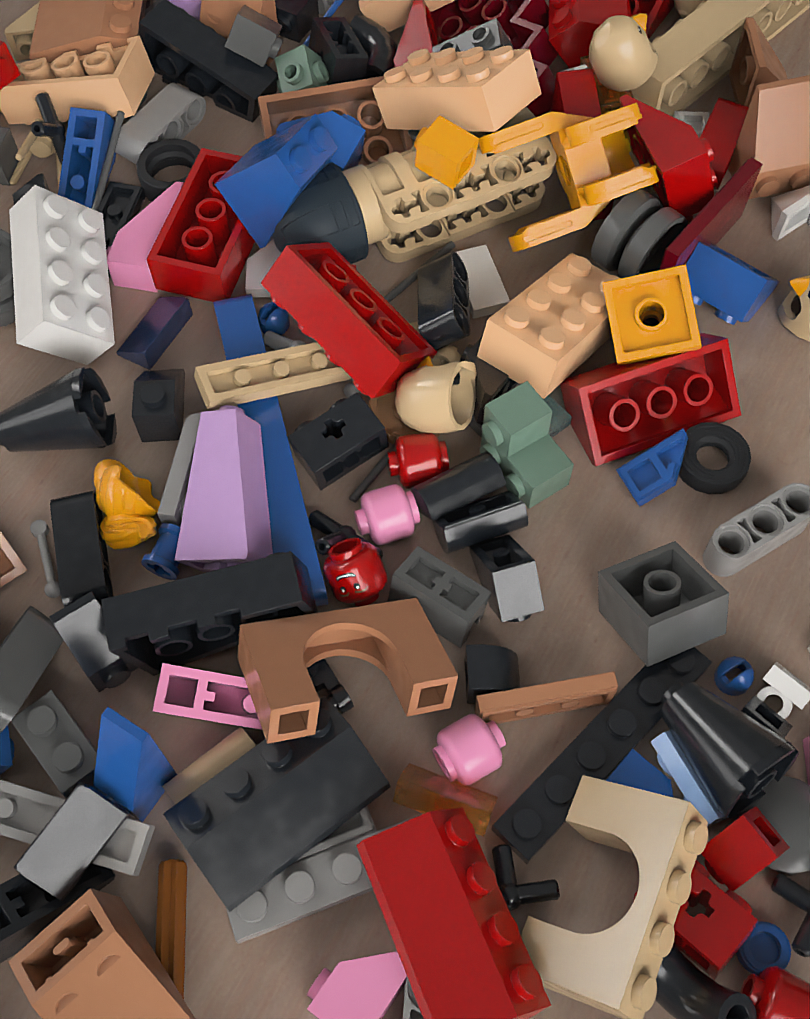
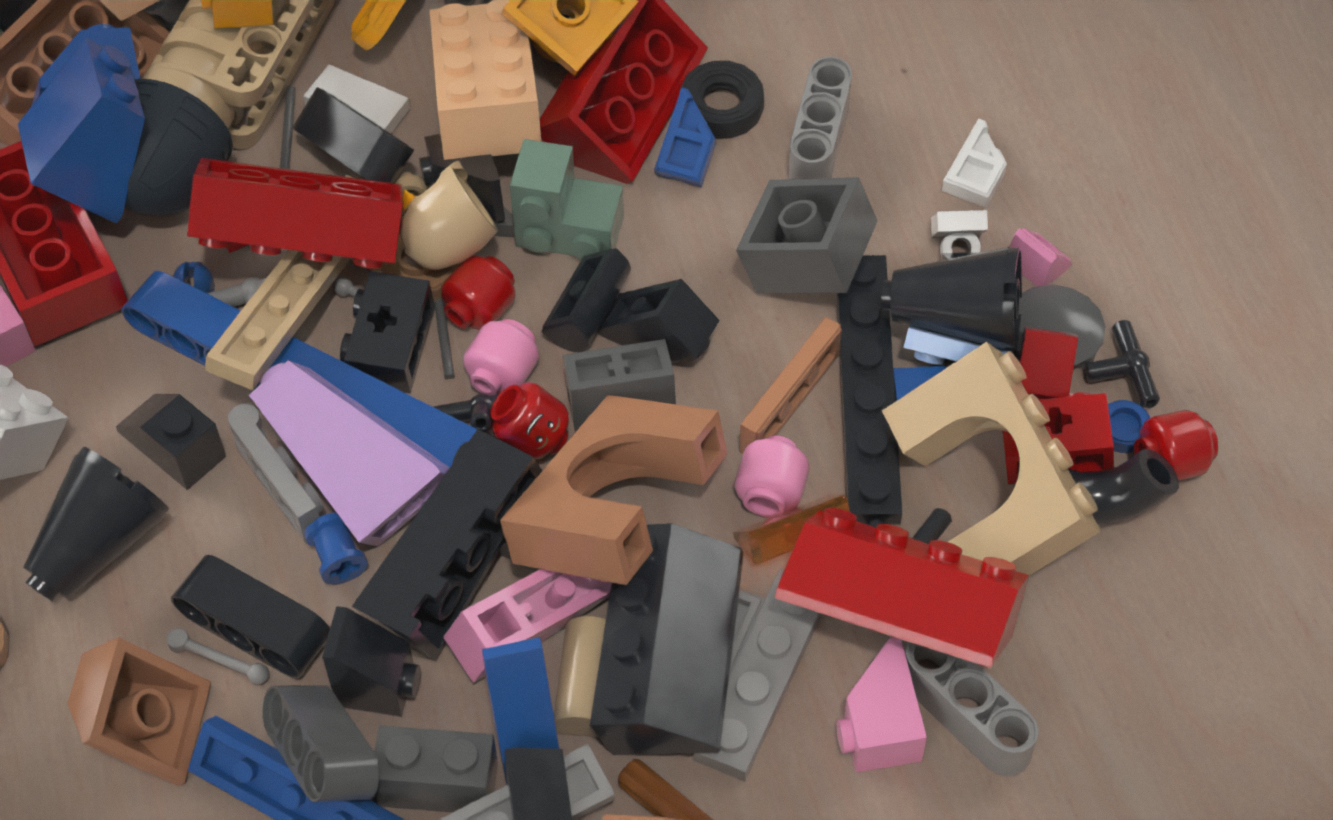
camera: 45 degrees left, 5 degrees down
light orange hair [93,459,160,550] -> none
dark blue slope [117,297,193,370] -> none
white tile [245,240,281,298] -> none
black brick [411,451,506,521] -> none
black brick [464,644,520,704] -> none
blue hinge [714,656,754,696] -> none

